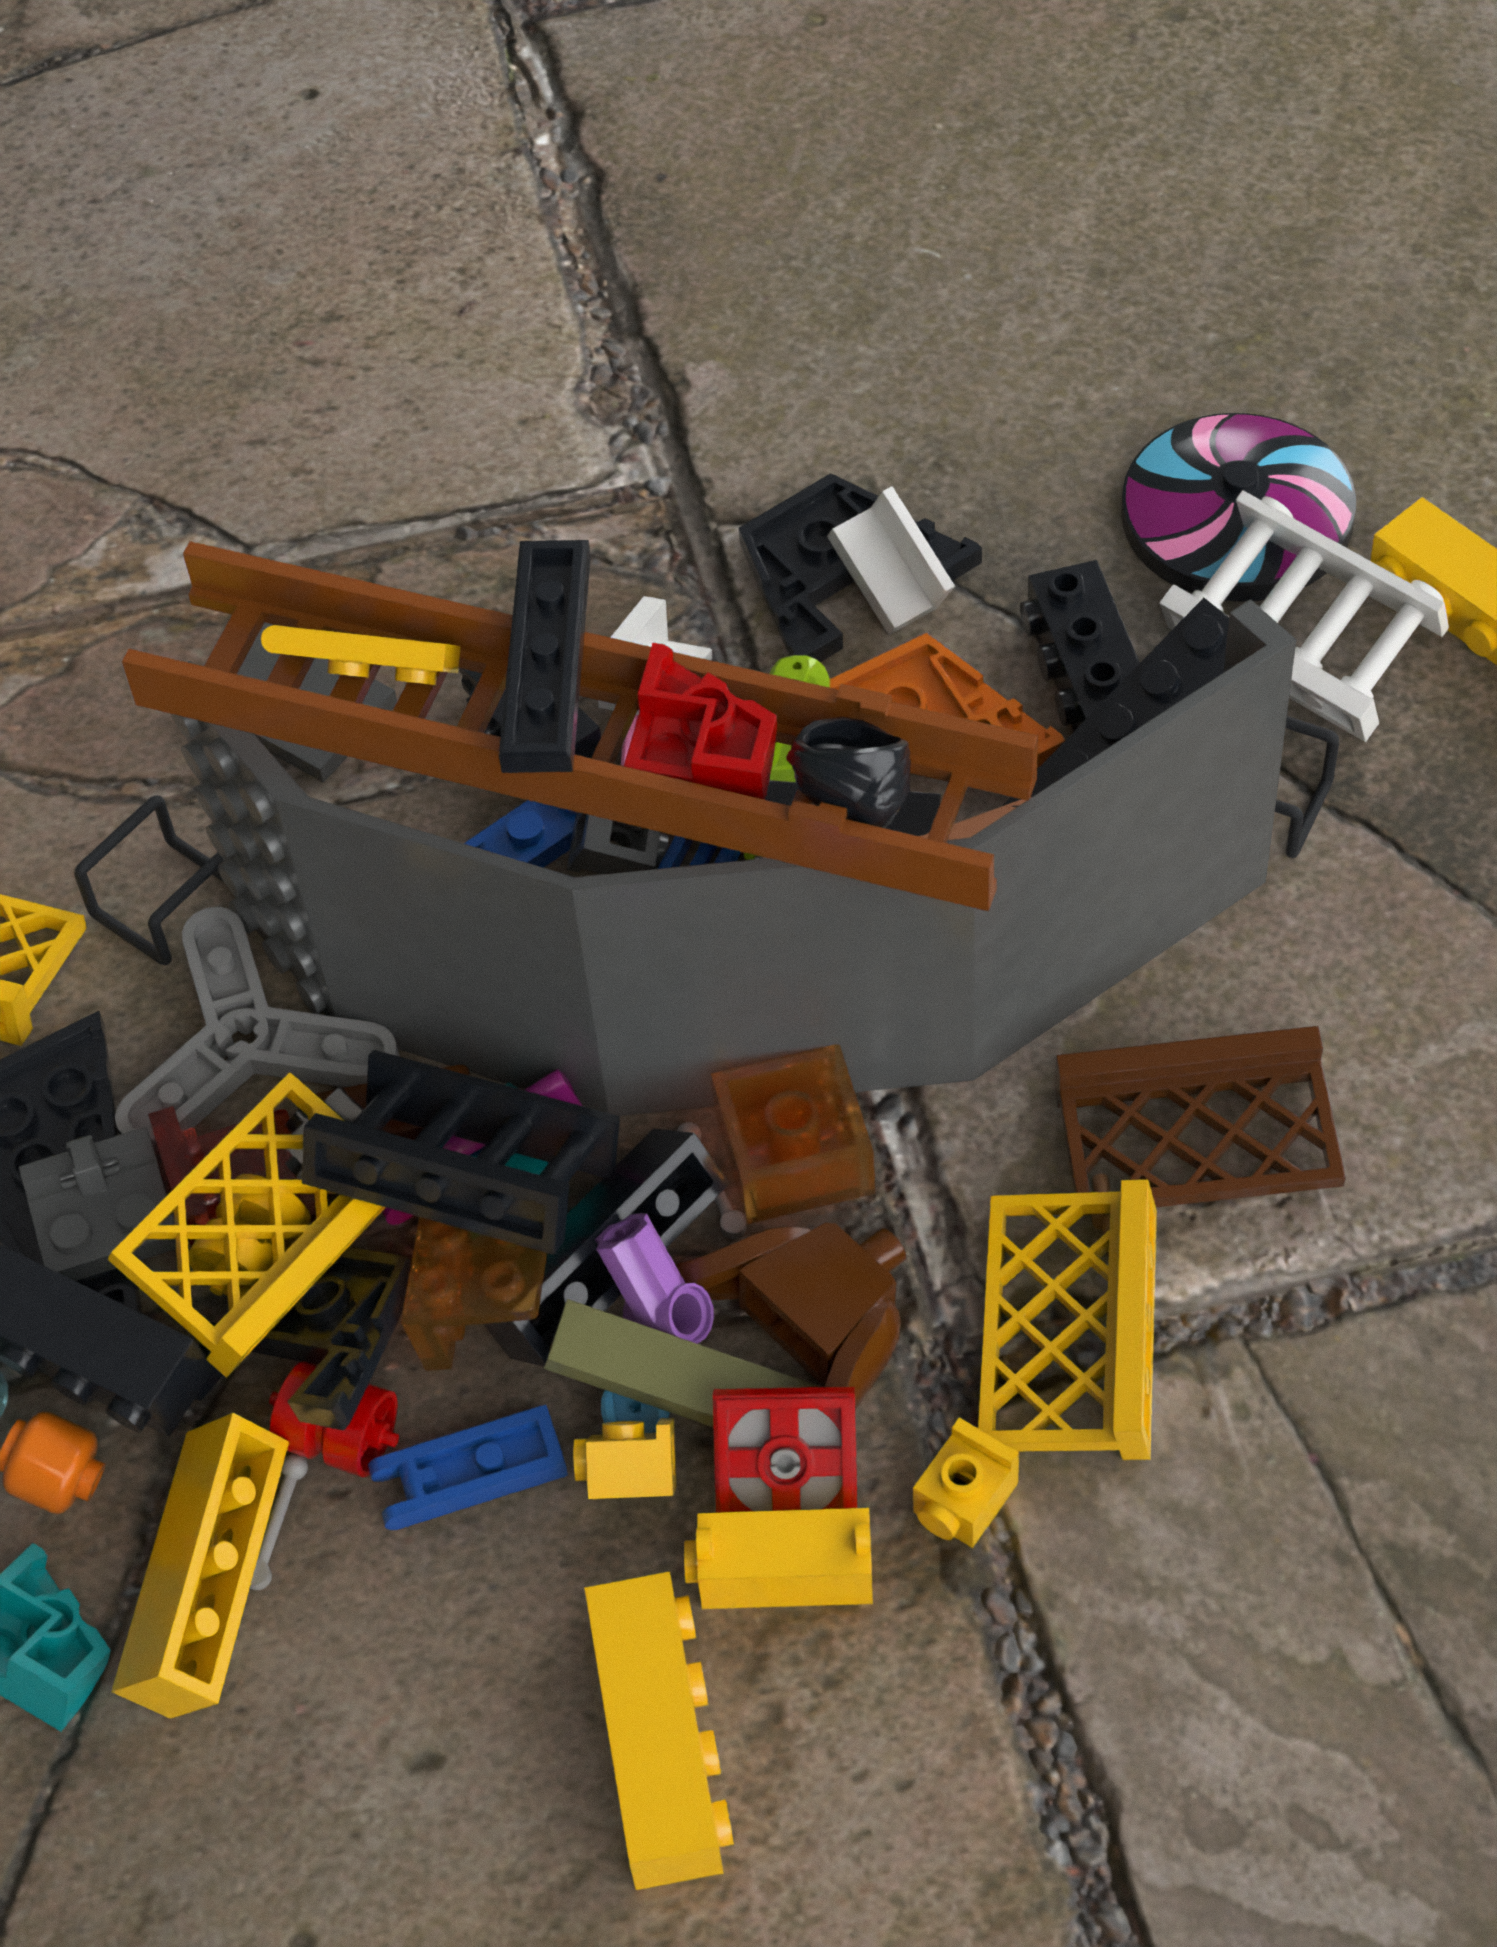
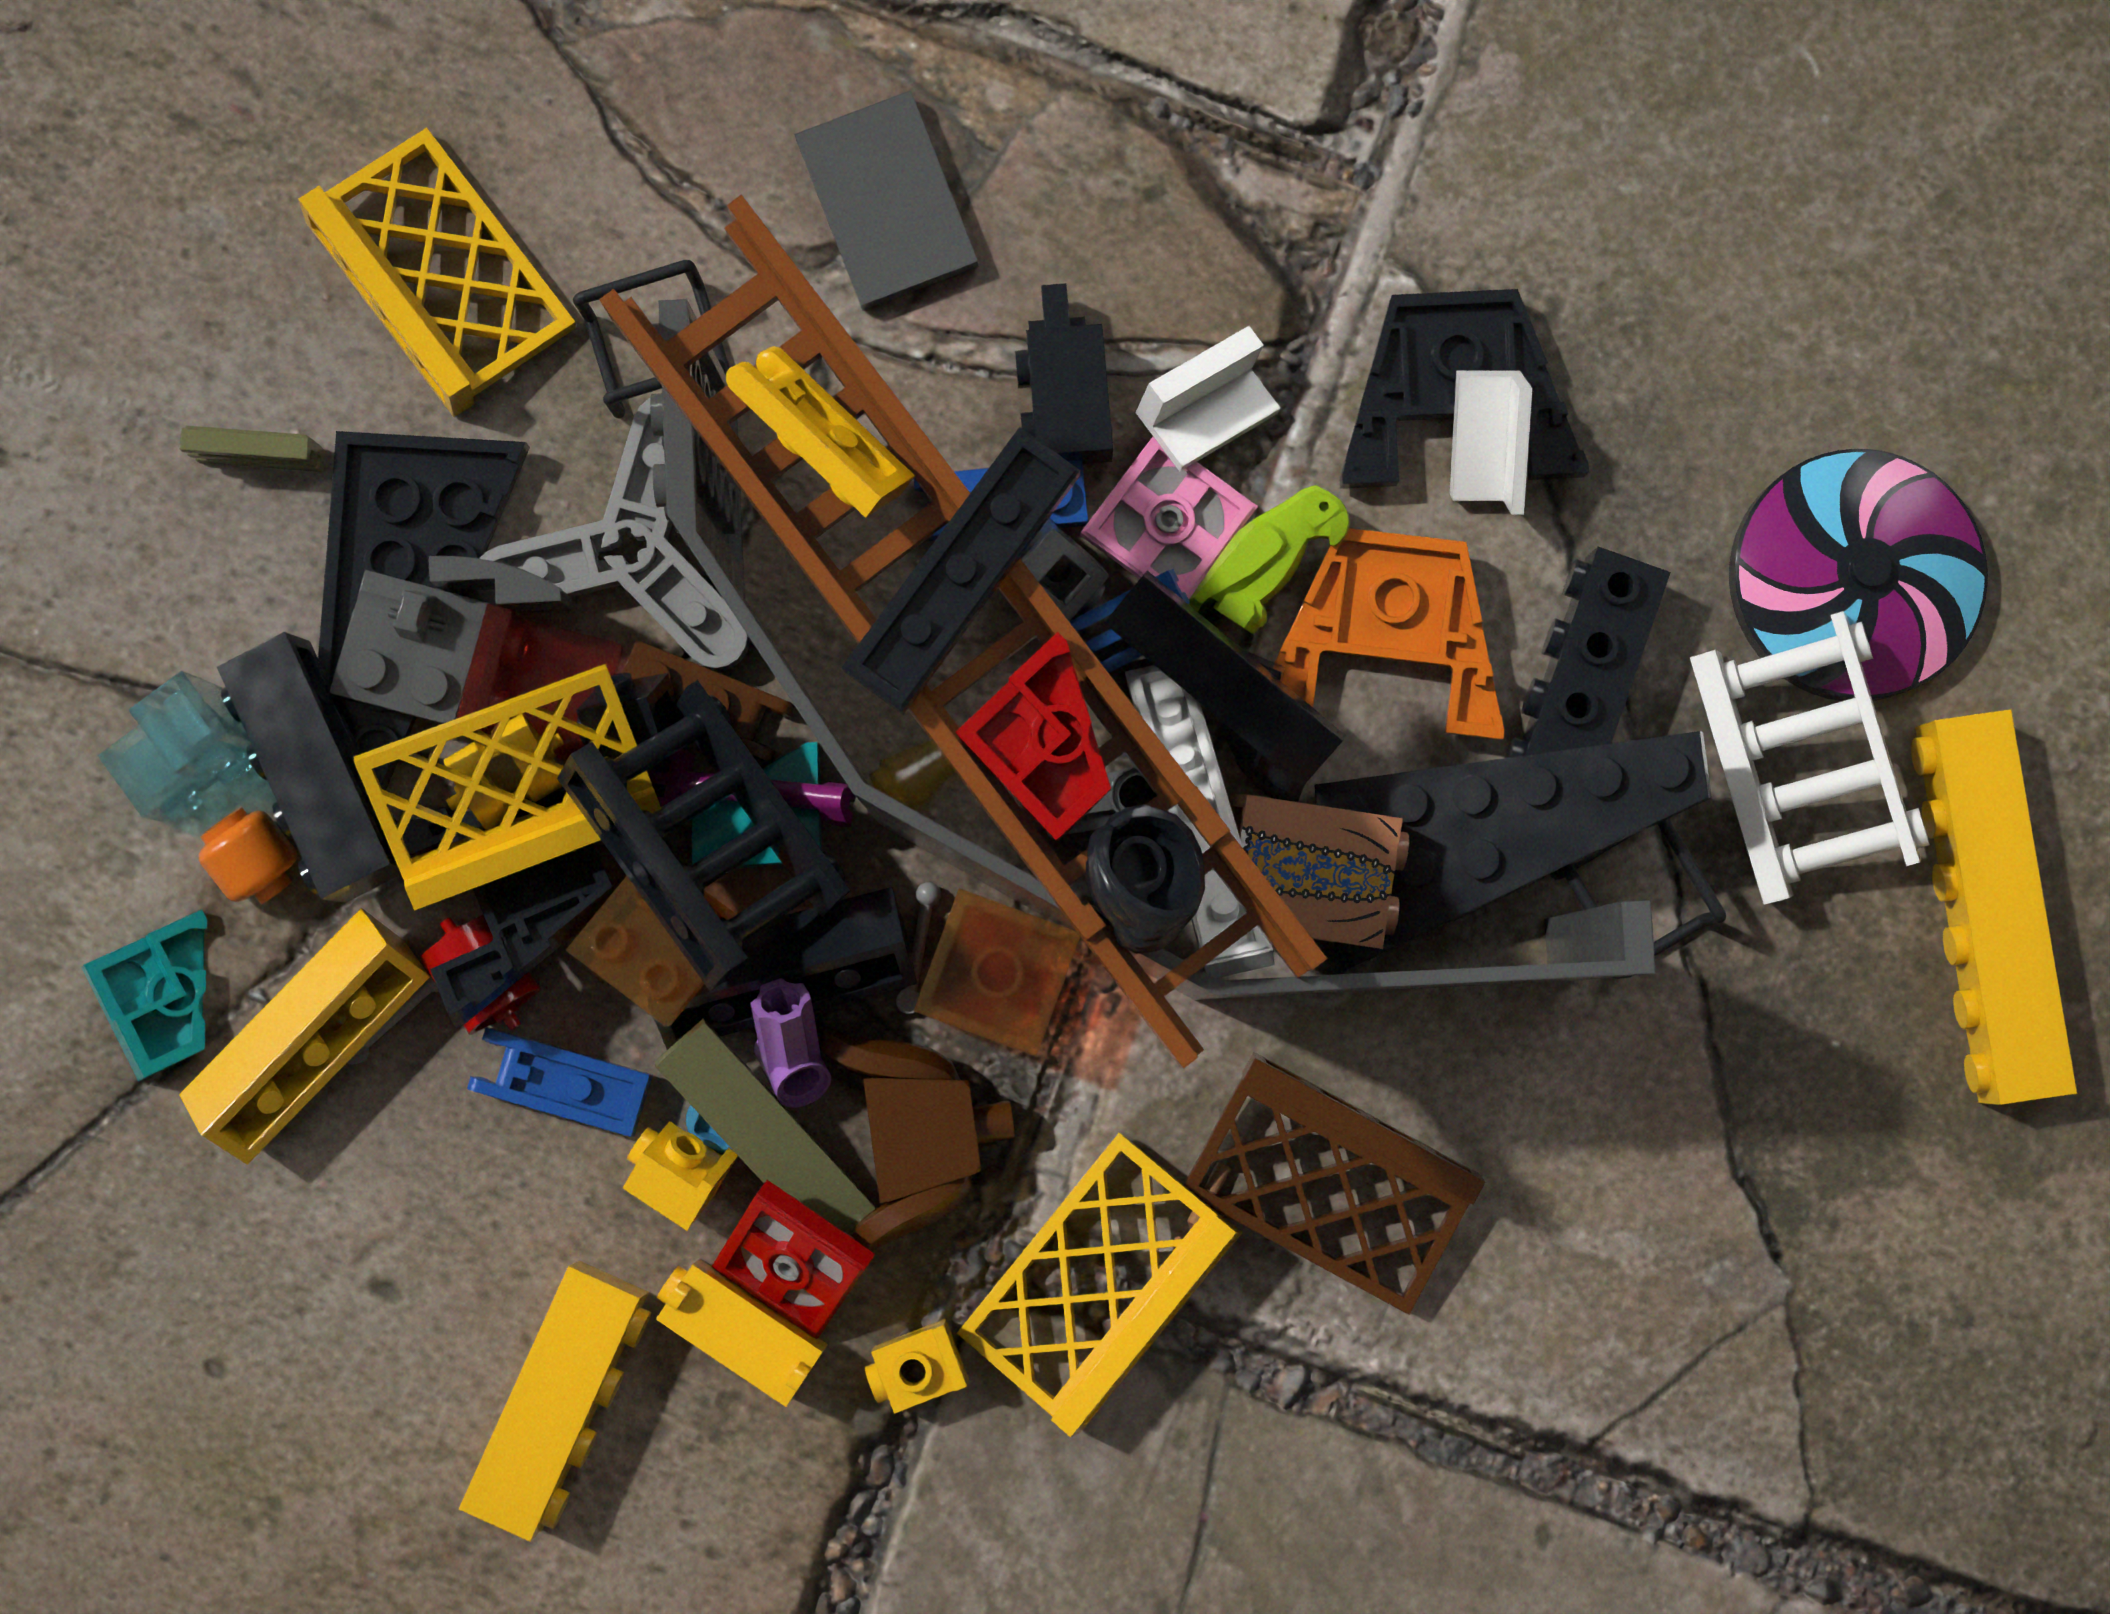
camera: 30 degrees right, 30 degrees up
none -> dark grey slope [429,556,572,614]

